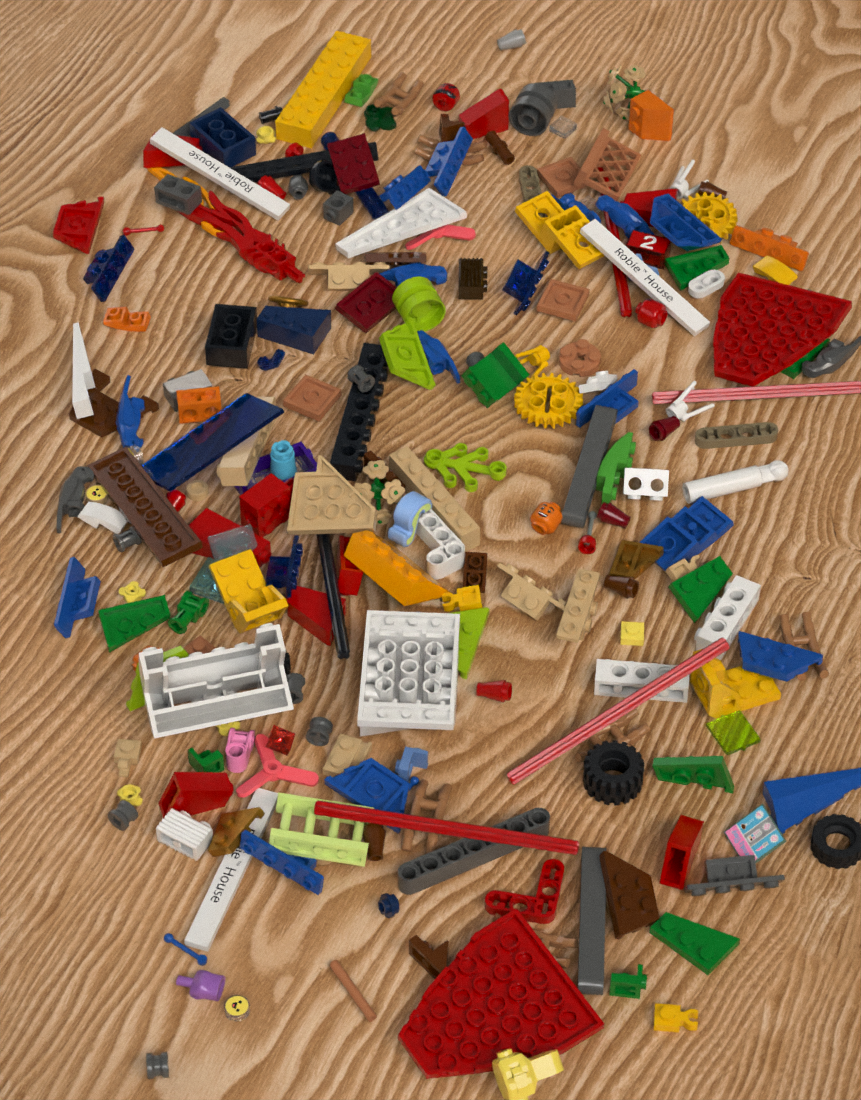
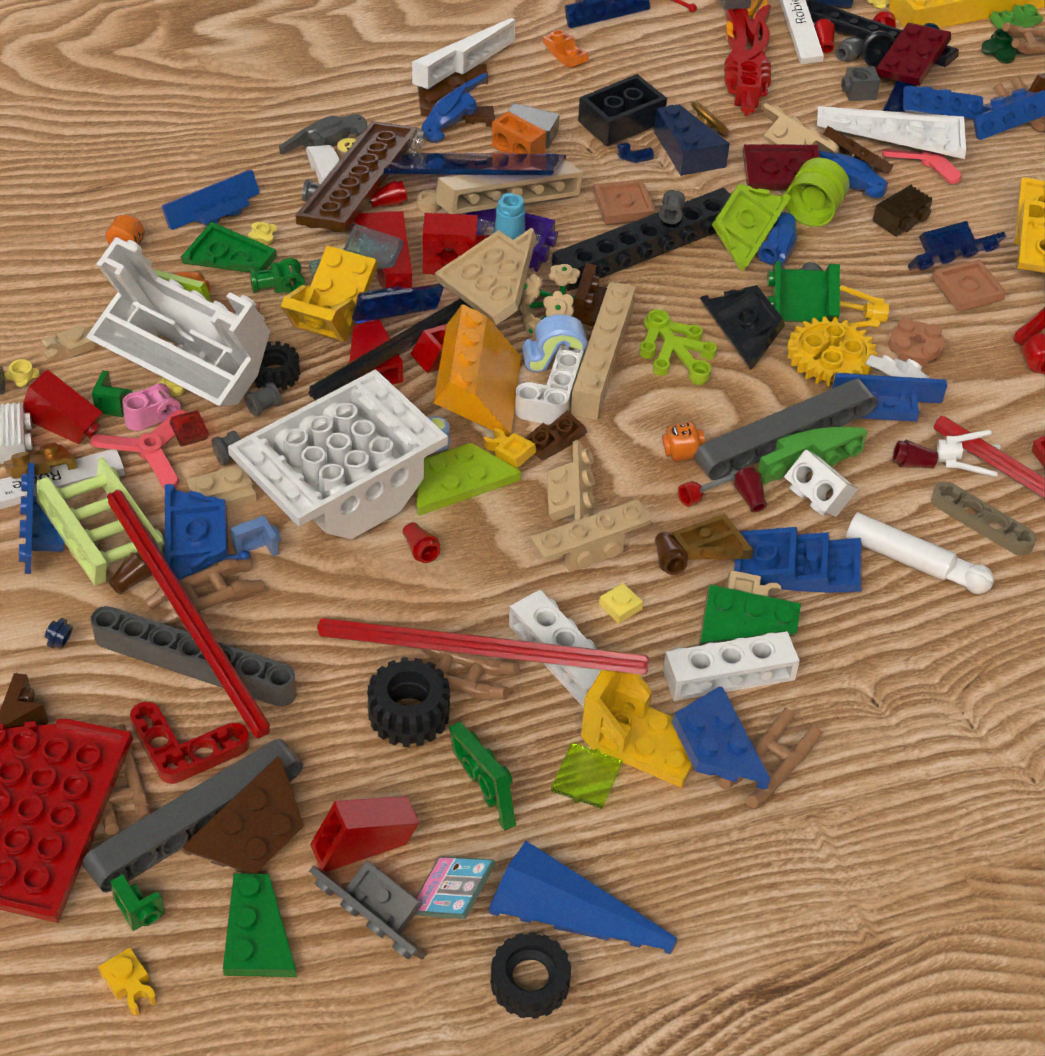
camera: 45 degrees right, 0 degrees up
none -> orange head [105,215,145,245]
none -> black wing [700,285,785,369]

